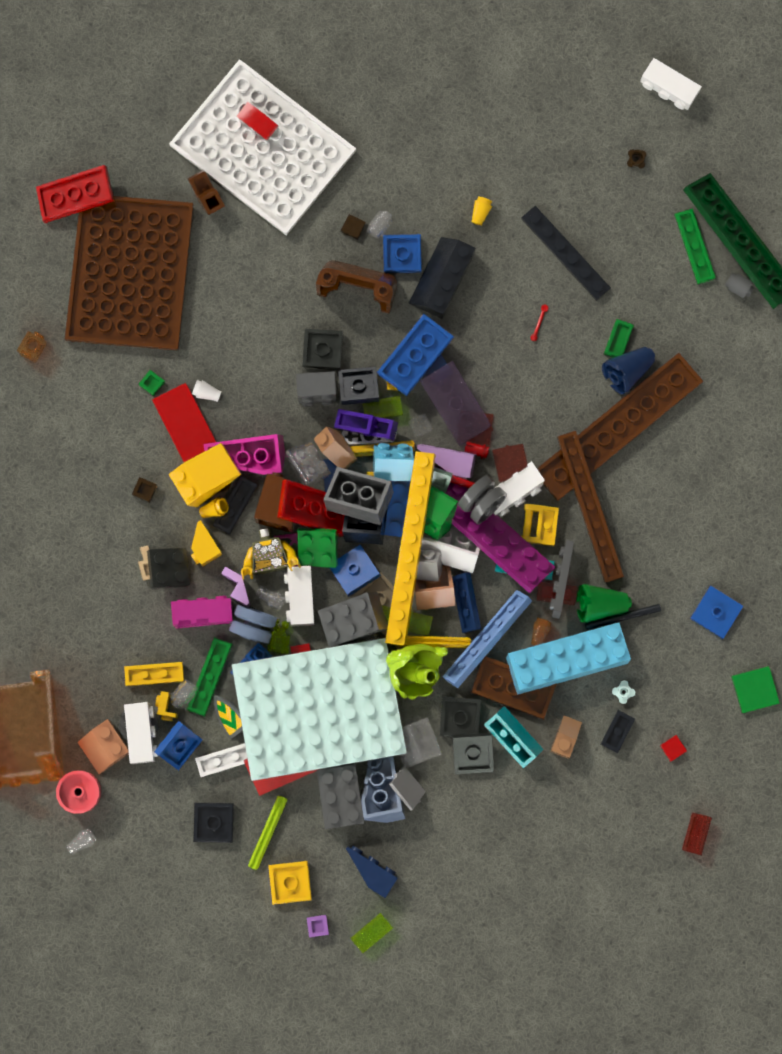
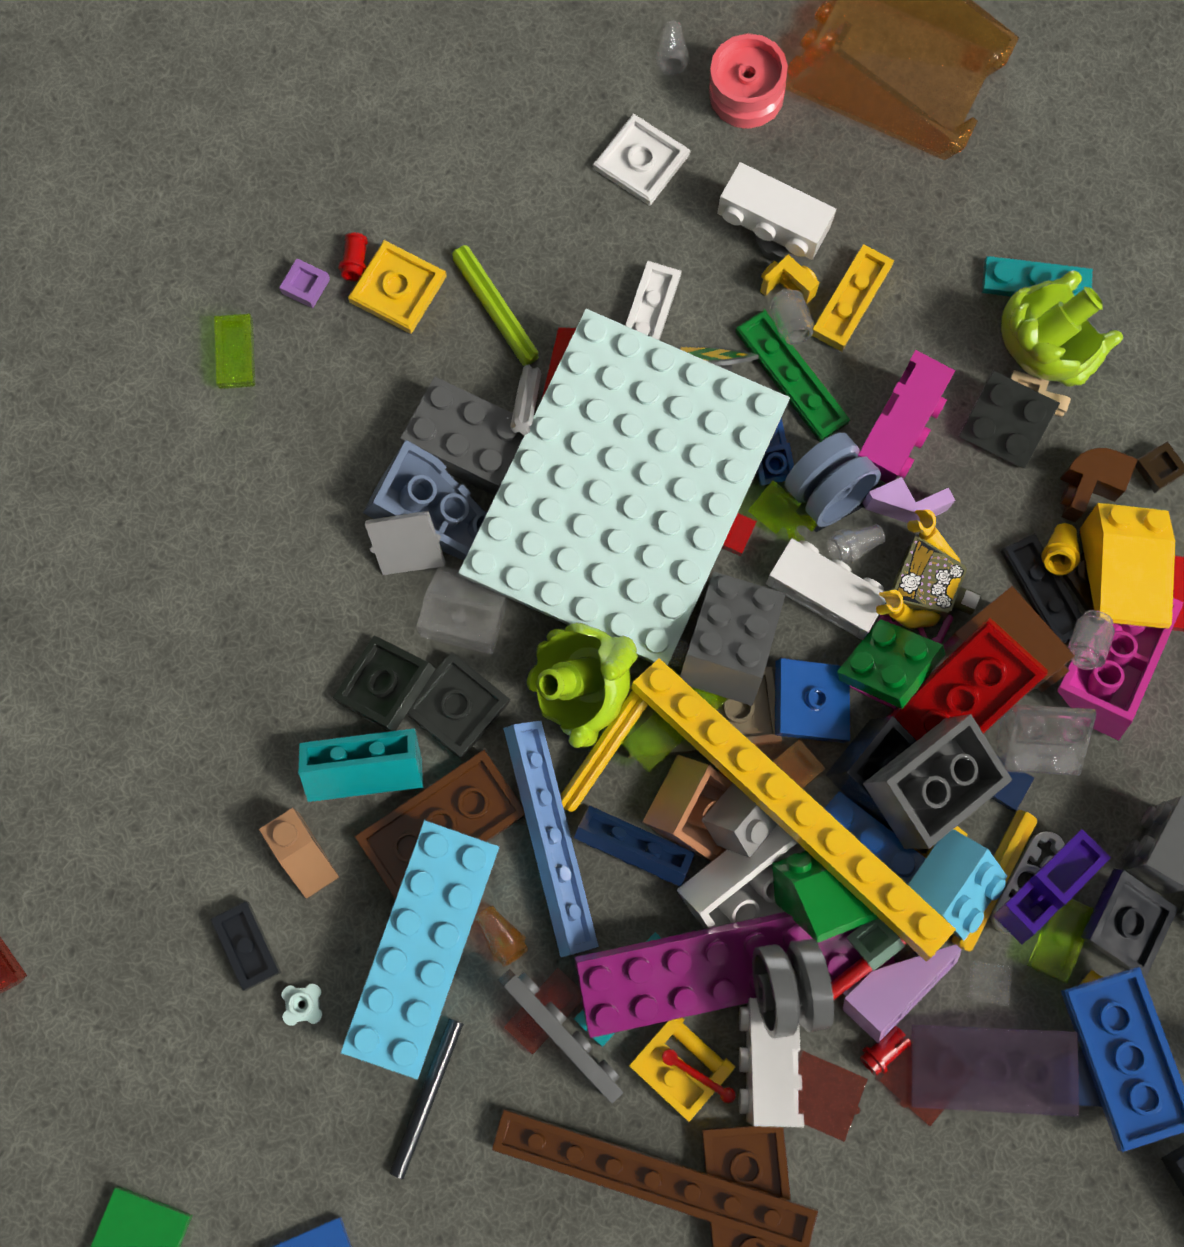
camera: 125 degrees right, 5 degrees down
nougat slope [78,719,129,774] -> none
blue plate [154,721,202,771] -> none
yellow slope [191,520,222,567] -> none
black plate [193,803,234,843] -> none
medium nougat slope [314,426,357,469] -> none
dark blue slope [346,845,397,898] -> none
green cone [576,584,632,623] -> none
red tile [660,735,687,762] -> none
none -> red pin [338,232,368,281]
none -> light grey axle [510,365,542,435]
none -> white tile [593,113,690,206]
none -> red hinge [662,1049,736,1104]
none -> clear orange brick [773,739,825,789]
none -> teal plate [982,256,1093,297]
none -> lime piece [1001,271,1123,387]
none -> reddish brown brick [1060,448,1138,522]
none -> clear brick [1068,610,1115,670]

